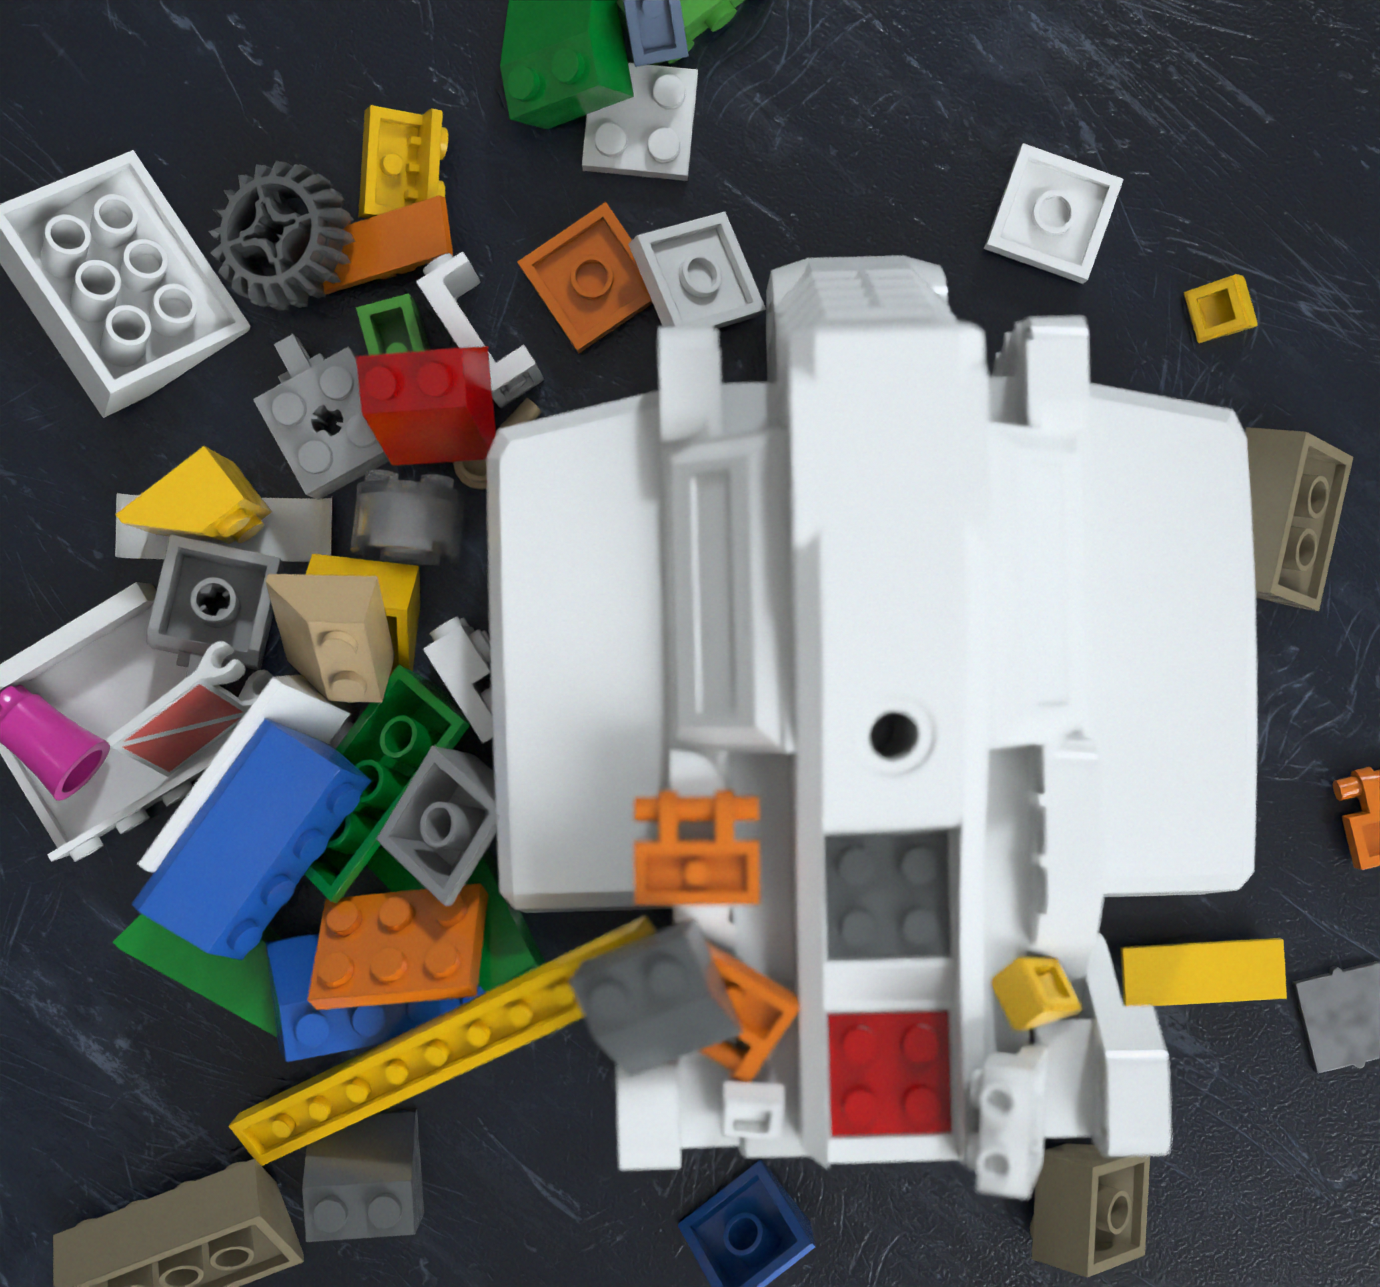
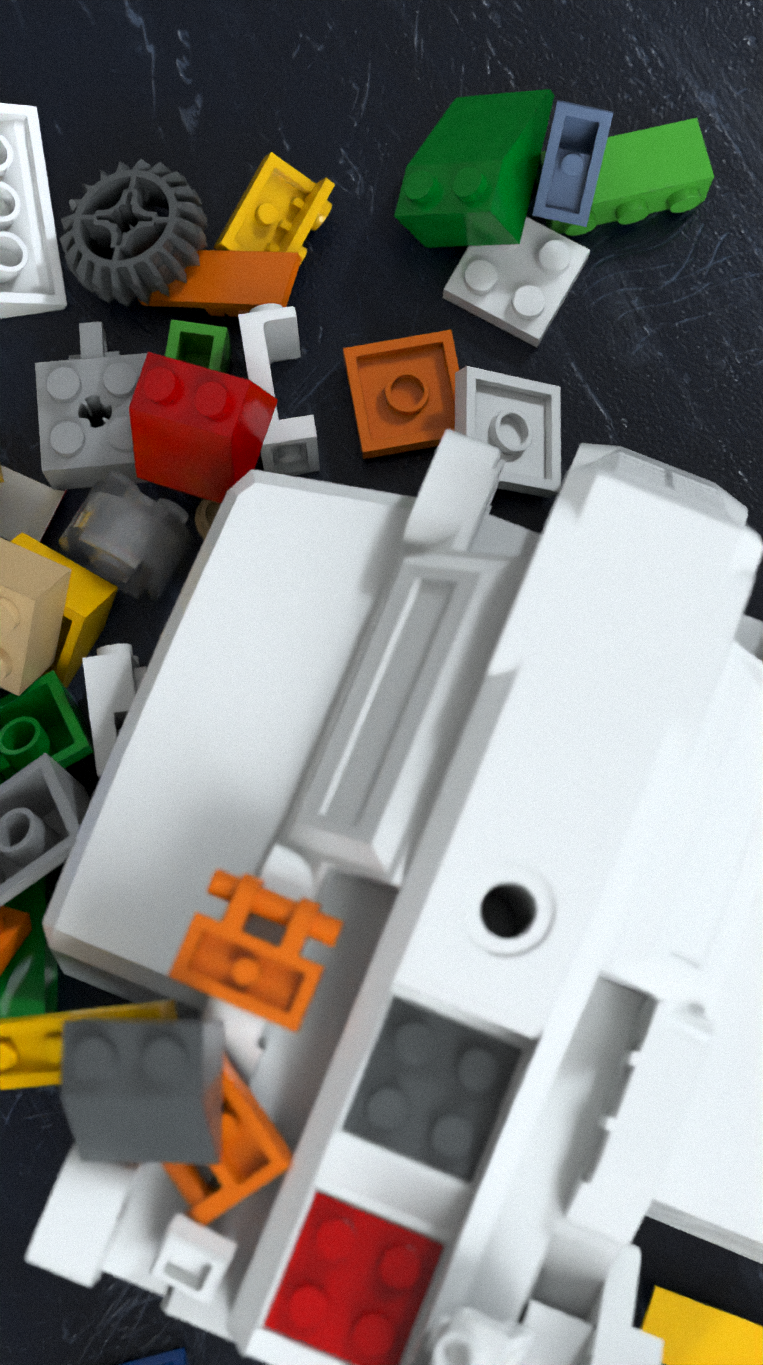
camera: 20 degrees right, 10 degrees down
yellow slope [991,957,1082,1031] -> none

